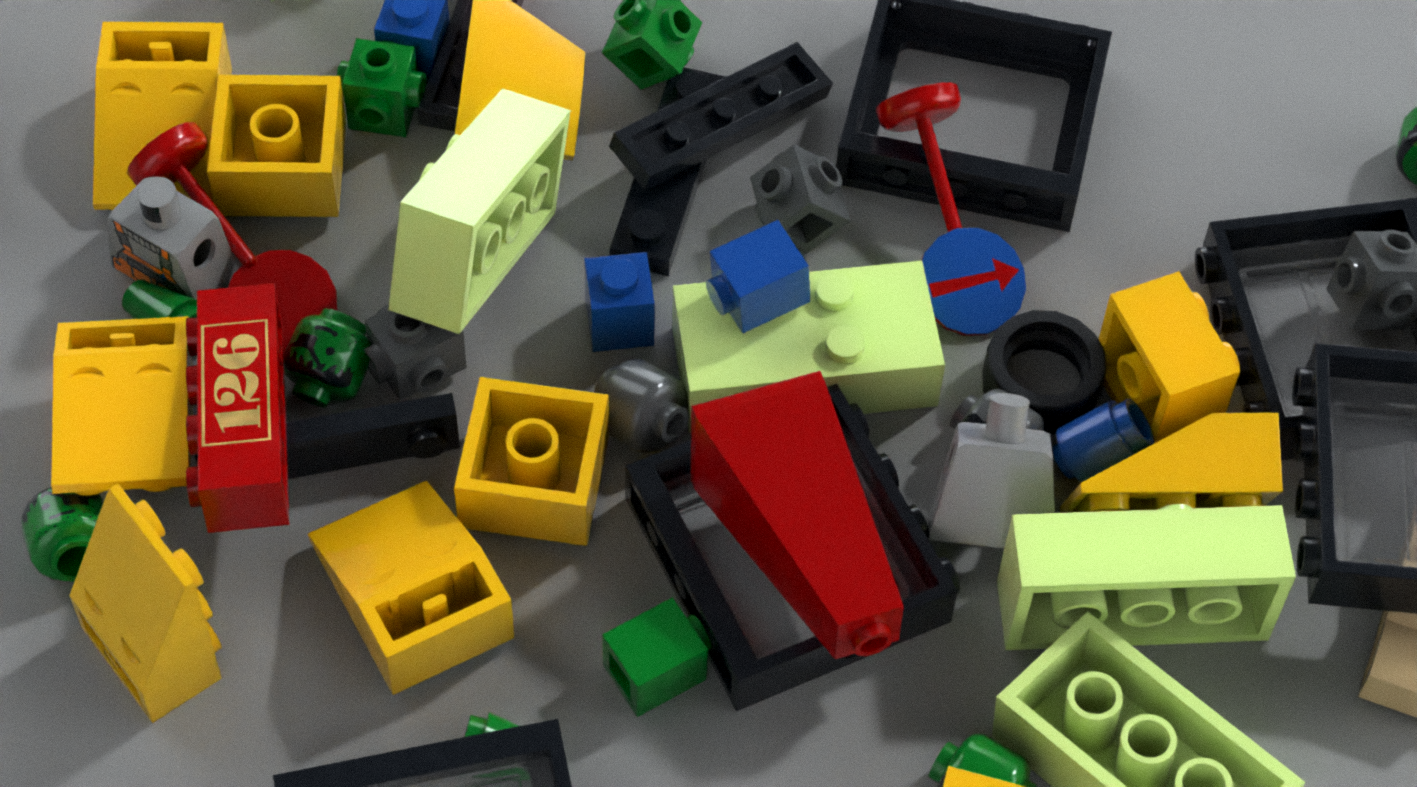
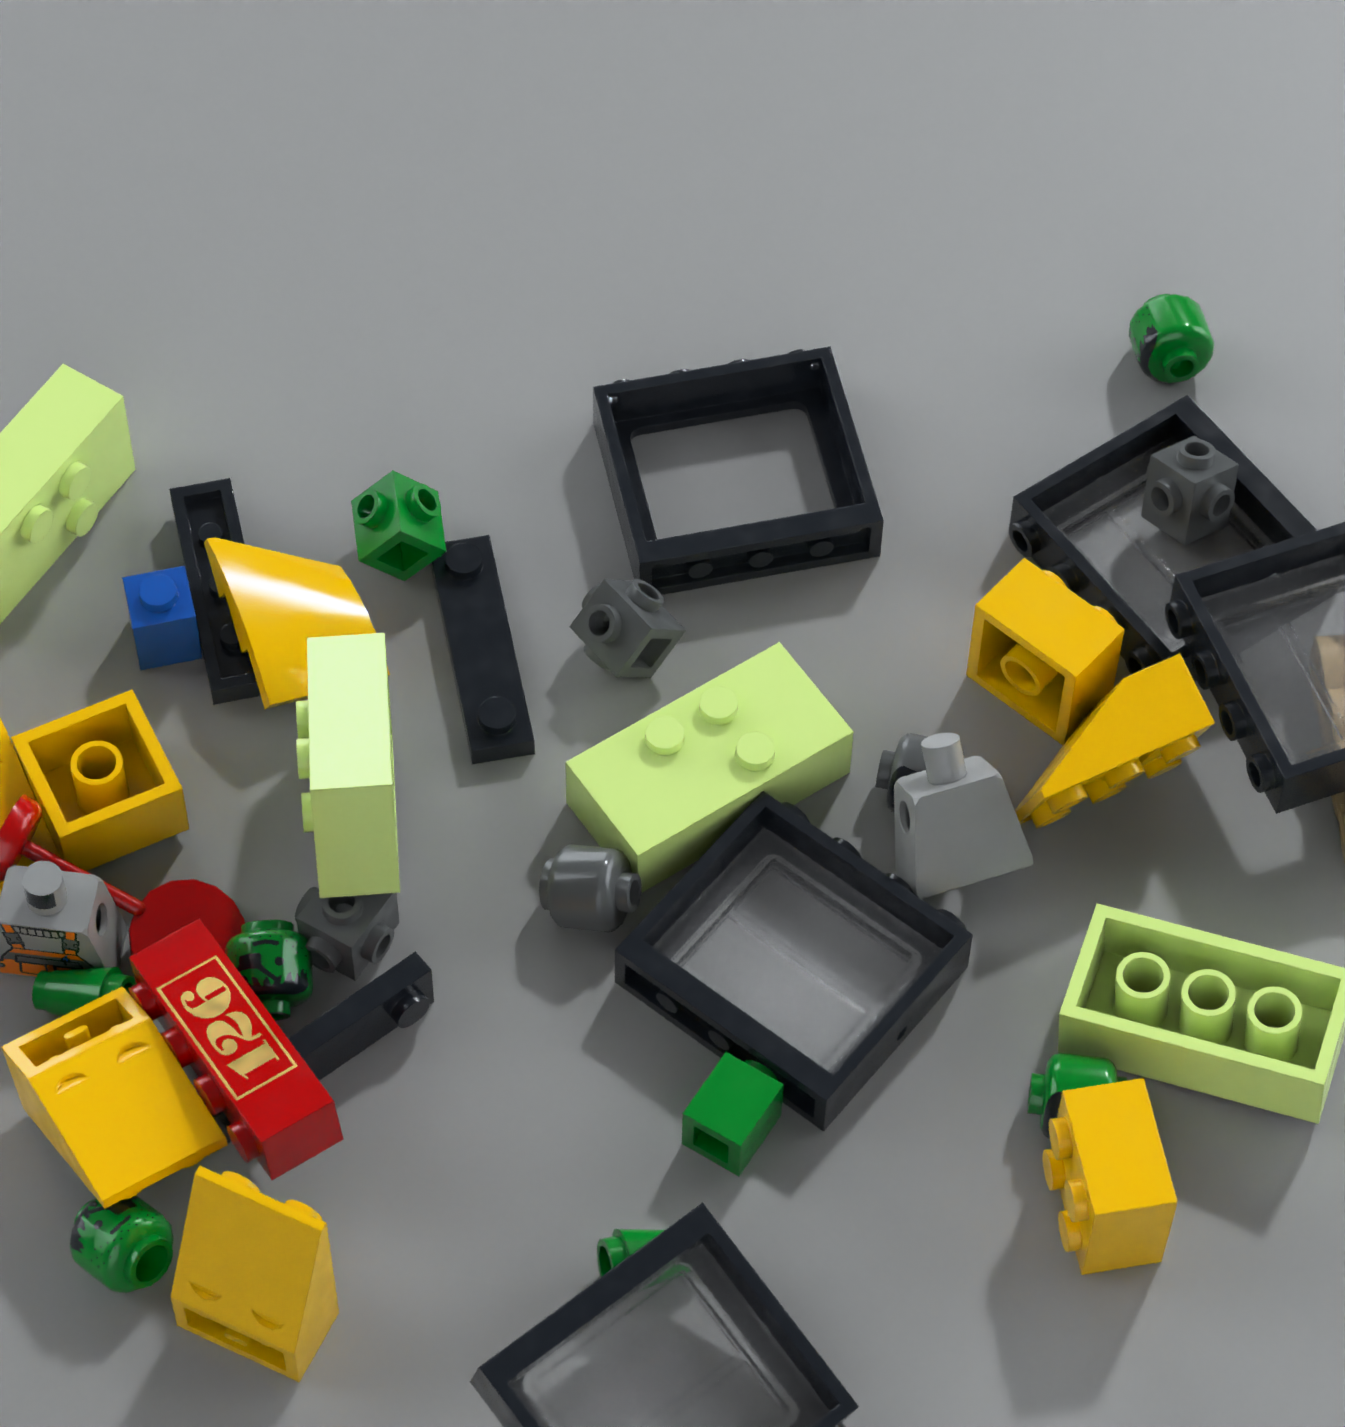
camera: 25 degrees left, 0 degrees up
yellow slope [307,480,514,695] -> none
green brick [336,38,426,138] -> none
yellow brick [454,377,609,546] -> none
blue brick [584,252,655,352] -> none
black plate [609,42,833,190] -> none
red slope [691,371,904,659] -> none
blue brick [706,220,810,333] -> none
piece [876,82,1026,336] -> none
black tyre [982,310,1106,434] -> none
yellowish green brick [997,504,1296,650] -> none
blue brick [1052,398,1154,482] -> none

